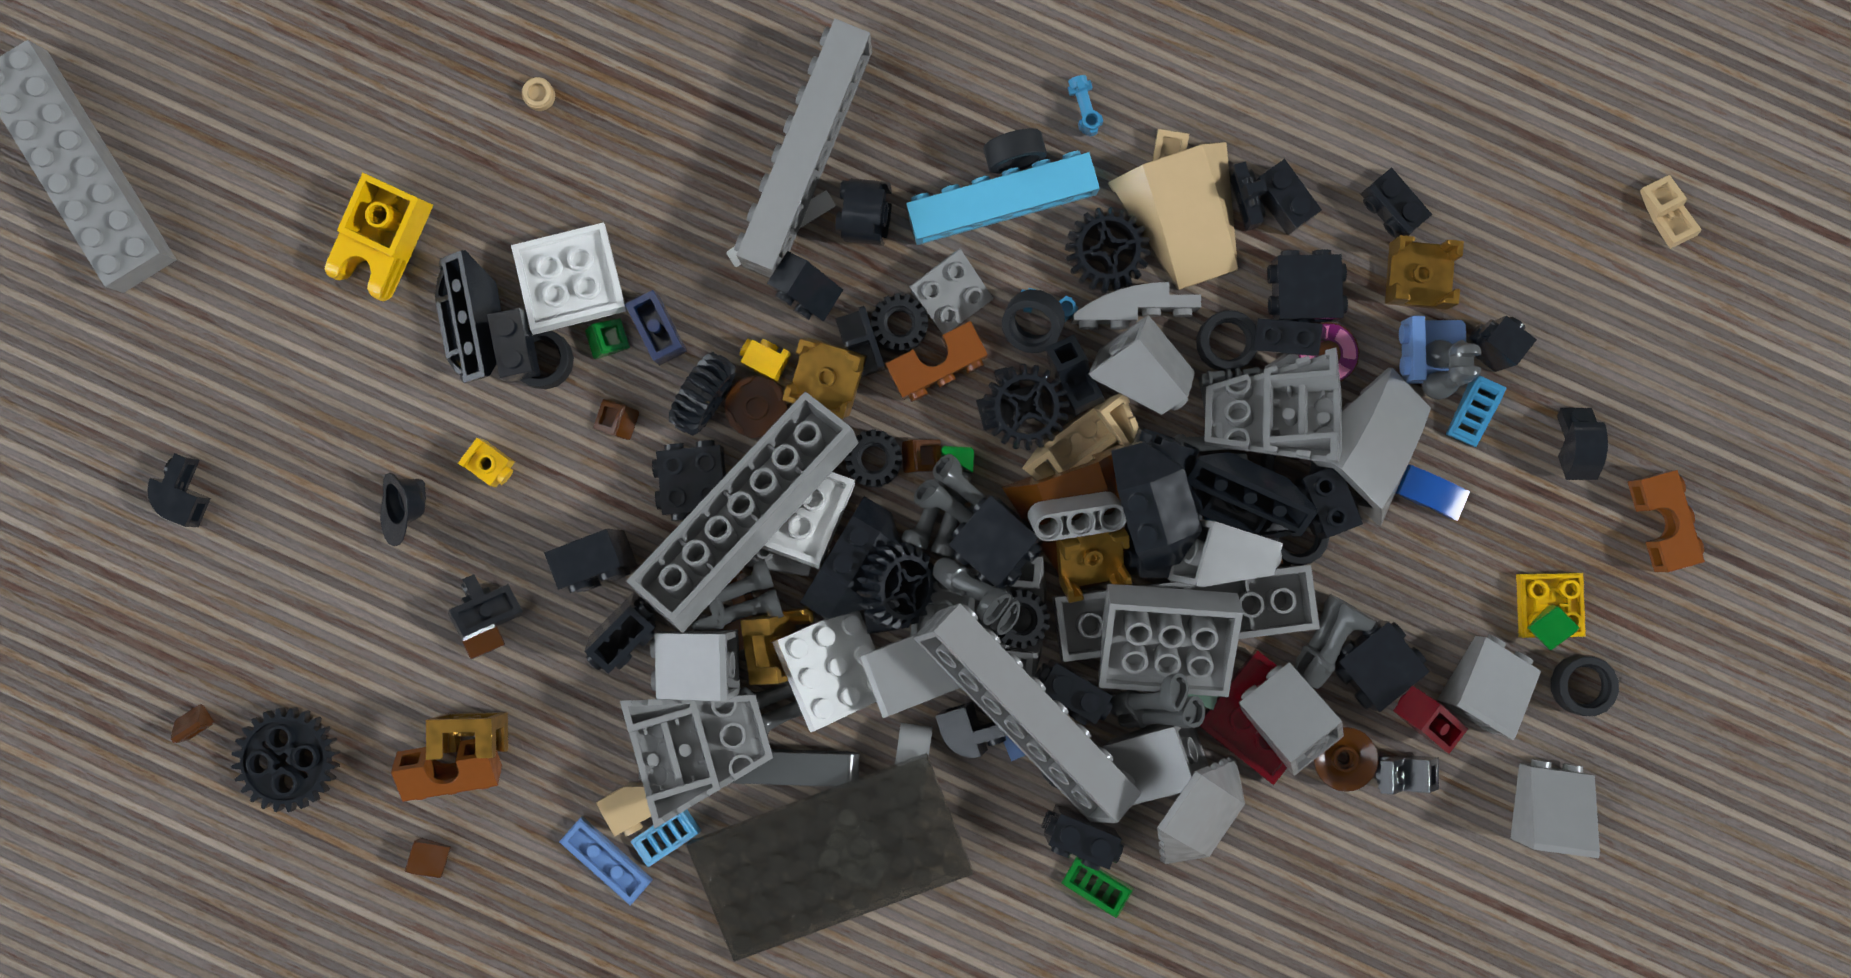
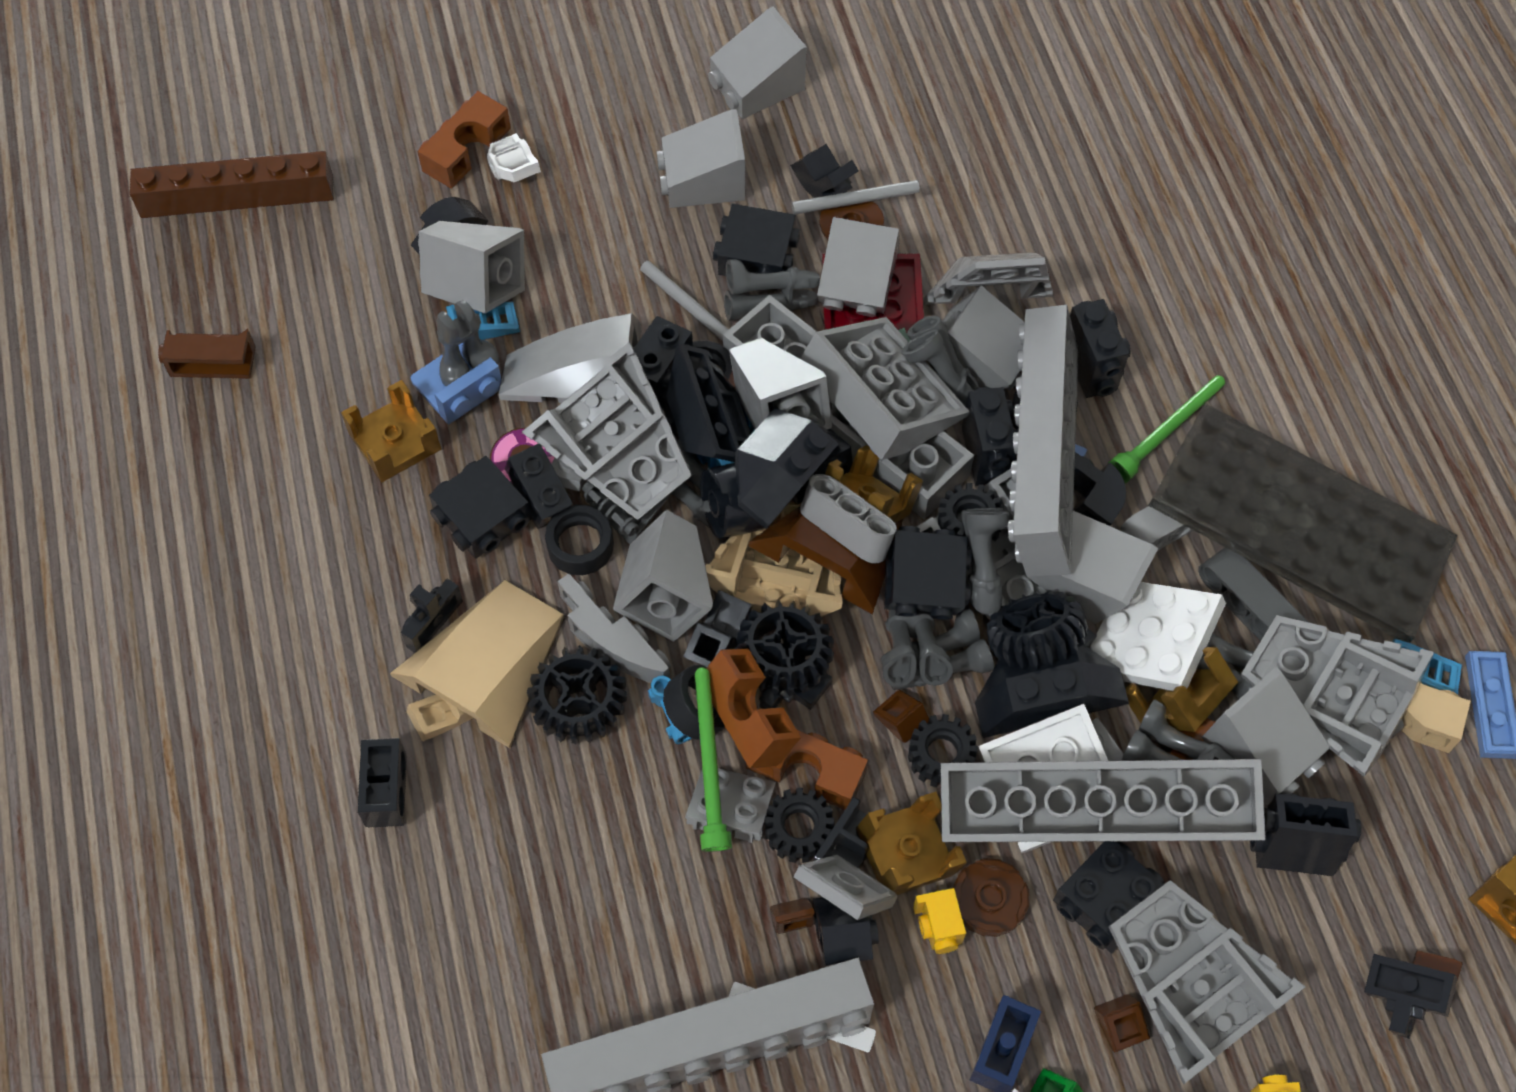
camera: 125 degrees left, 25 degrees down
black brick [544,529,638,593] -> none
black gear [669,352,736,436] -> none
black brick [835,178,892,246] -> none
medium azure brick [906,151,1100,245] -> none
green slope [941,446,974,474] -> none
black tyre [983,128,1047,174] -> none
green slope [1061,856,1134,918] -> none
dark azure bar [1067,75,1103,137] -> none
black brick [1256,159,1322,235] -> none
black bracket [1360,167,1432,238] -> none
dark red brick [1393,685,1468,754] -> none
blue slope [1395,464,1470,521] -> none
black brick [1468,316,1537,372] -> none
yellow tile [1516,573,1586,638] -> none
green slope [1527,605,1580,650] -> none
black tyre [1551,655,1619,716] -> none
tan slope [1640,175,1702,249] -> none
none -> reddish brown brick [130,151,334,218]
none -> reddish brown window [158,329,256,379]
none -> black brick [357,738,407,828]
none -> light grey slope [418,221,525,313]
none -> white piece [487,134,541,182]
none -> light grey bar [640,261,729,341]
none -> bright green piece [695,668,732,852]
none -> dark orange arch [706,649,801,769]
none -> reddish brown slope [770,898,815,934]
none -> light grey bar [792,180,920,215]
none -> light grey plate [794,854,898,920]
none -> bright green piece [1108,375,1225,483]
none -> light grey wedge [1109,880,1306,1085]

